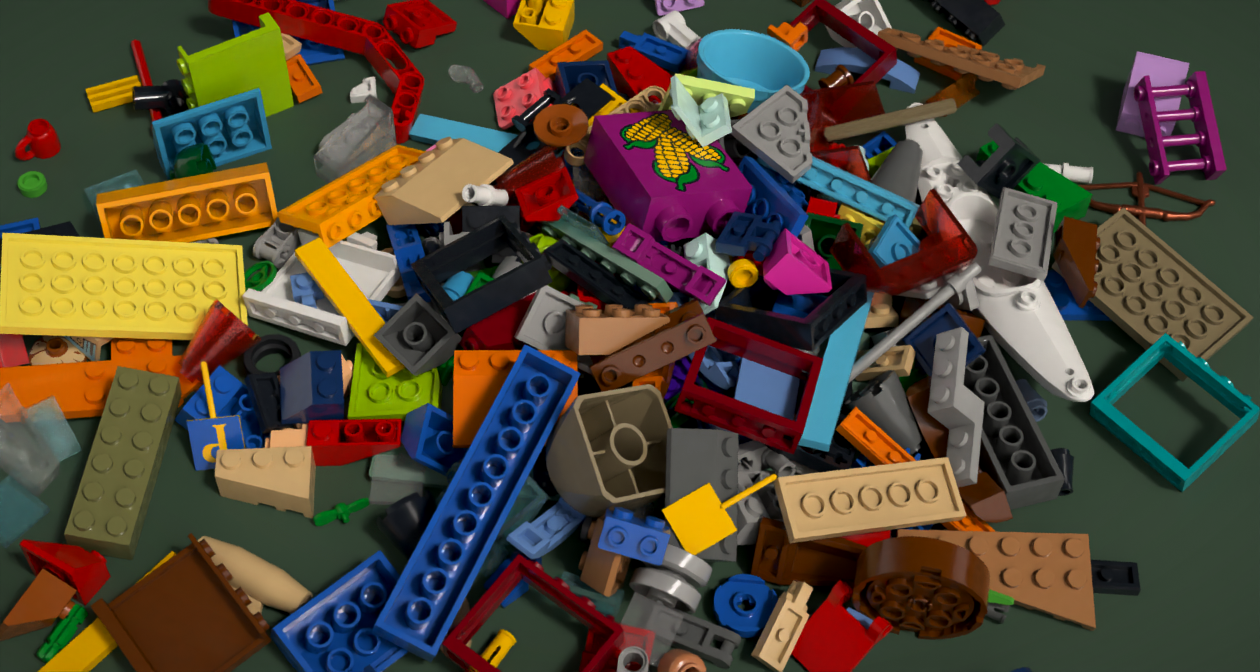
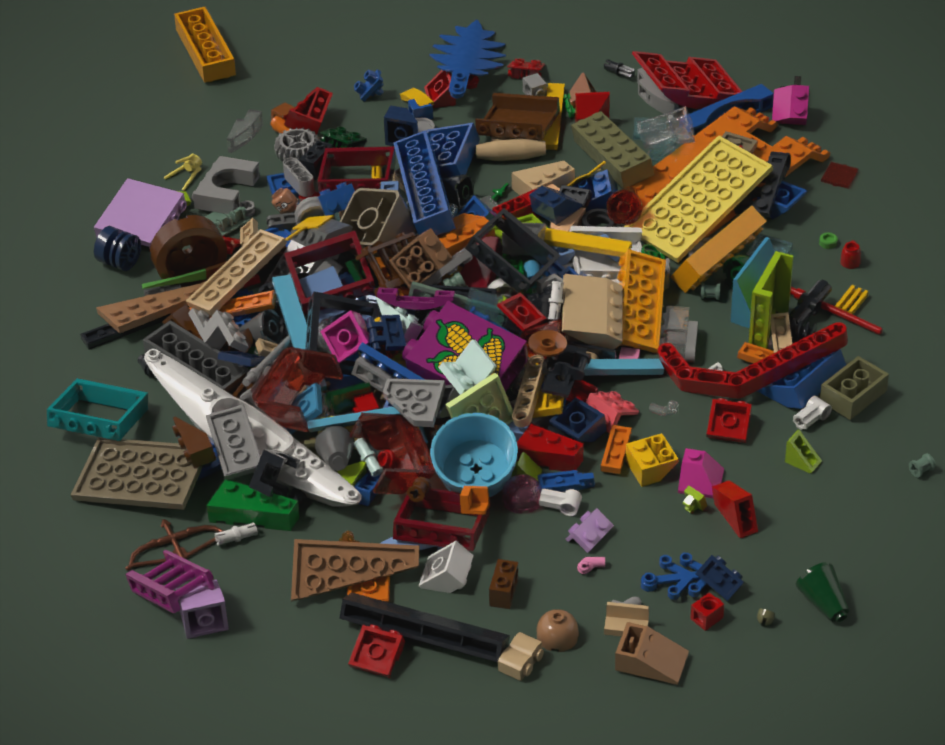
camera: 150 degrees right, 10 degrees down
dark tan axle [824,98,957,142] -> none

